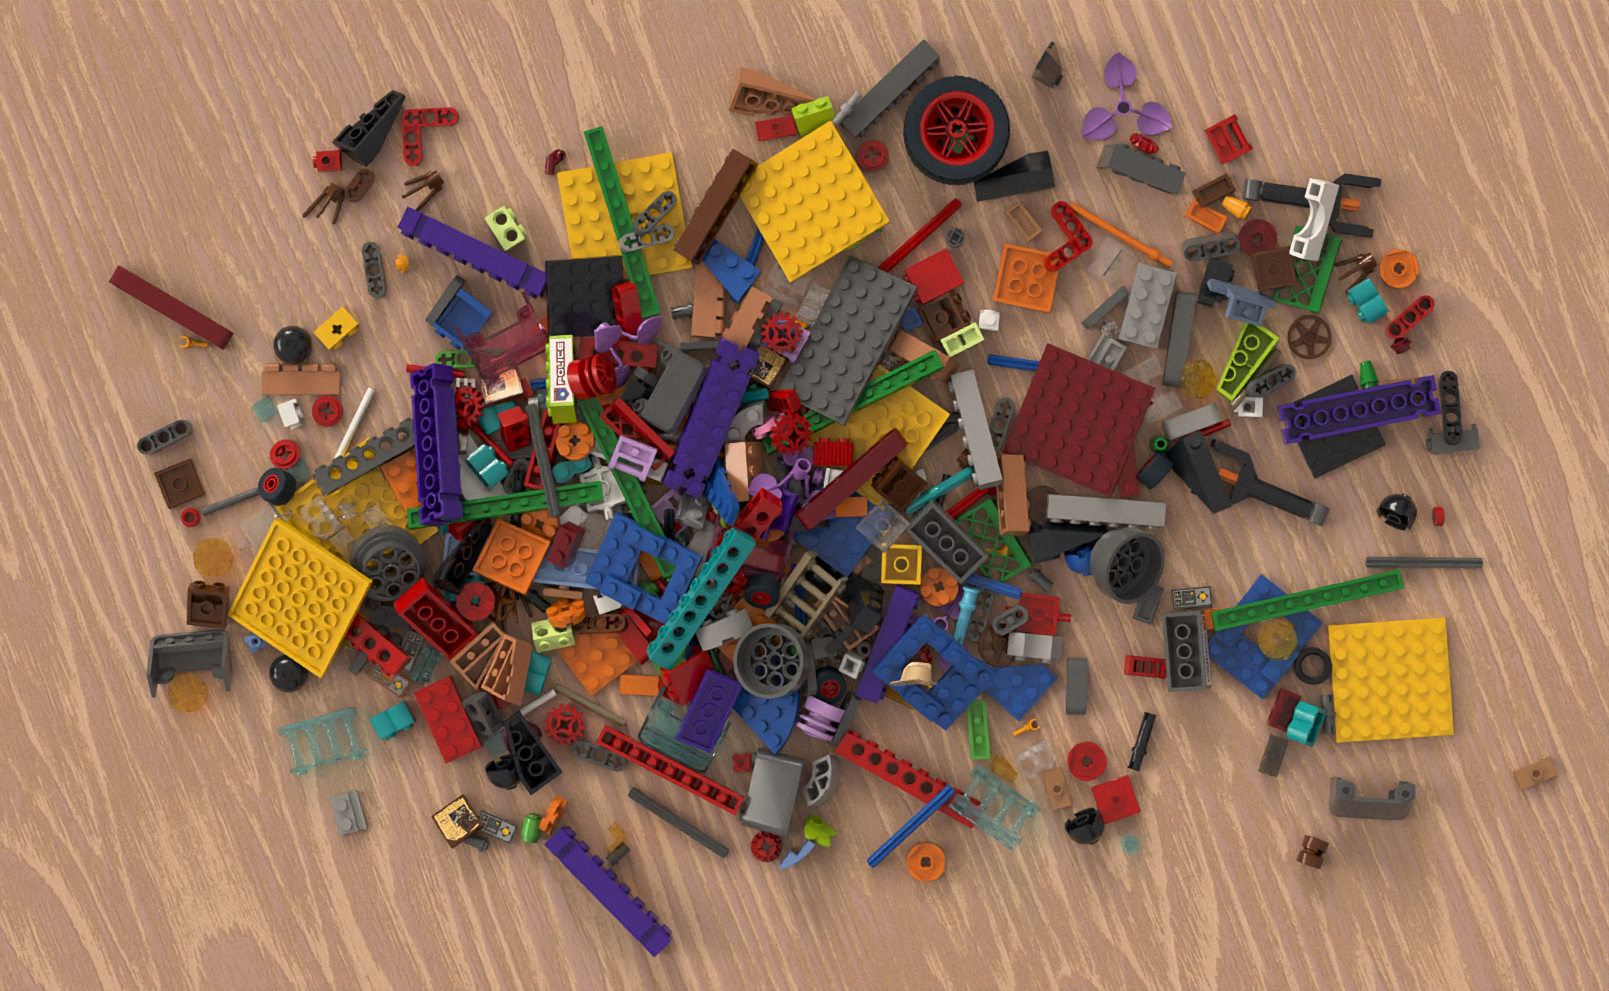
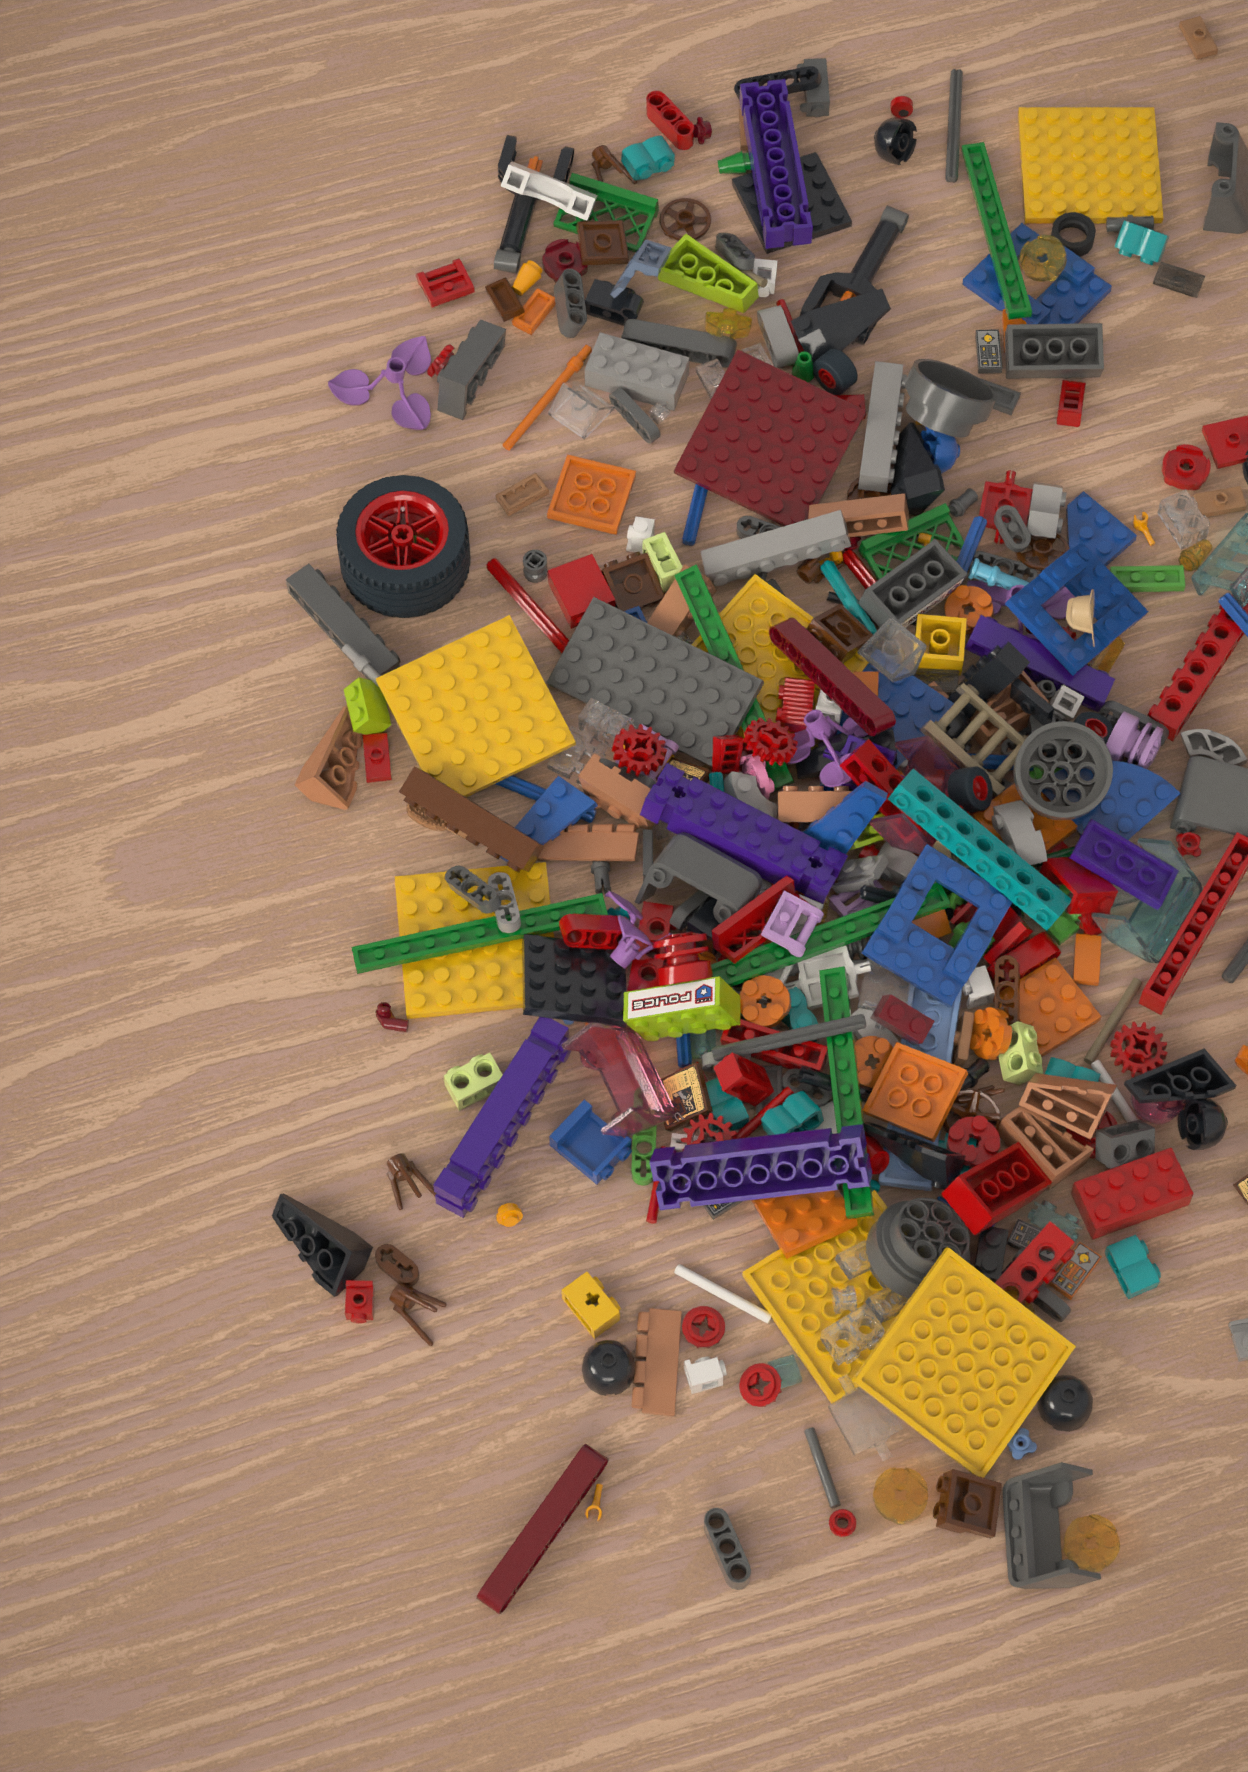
camera: 90 degrees left, 25 degrees down
reddish brown tile [154,458,206,509] -> none
clear light blue tile [251,396,278,423] -> none
black wheel [258,467,296,506] -> none
clear light blue fence [278,707,368,776] -> none
dark grey brick [313,417,415,497] -> none
dark grey beam [362,242,387,298] -> none
red beam [402,107,459,167] -> none
dark grey beam [425,275,466,326] -> none
clear light blue tile [484,731,510,758] -> none
dark grey beam [572,740,627,772] -> none
red gear [857,140,888,171] -> none
black wedge [974,150,1055,202] -> none
black wedge [1032,41,1063,88] -> none
red beam [1044,201,1093,272] -> none
dark grey beam [1066,658,1088,715] -> none
light grey plate [1088,333,1127,370] -> none
black pin [1128,712,1157,772] -> none
dark red hinge [1266,688,1301,732] -> none
orange plate [1379,249,1419,288] -> none

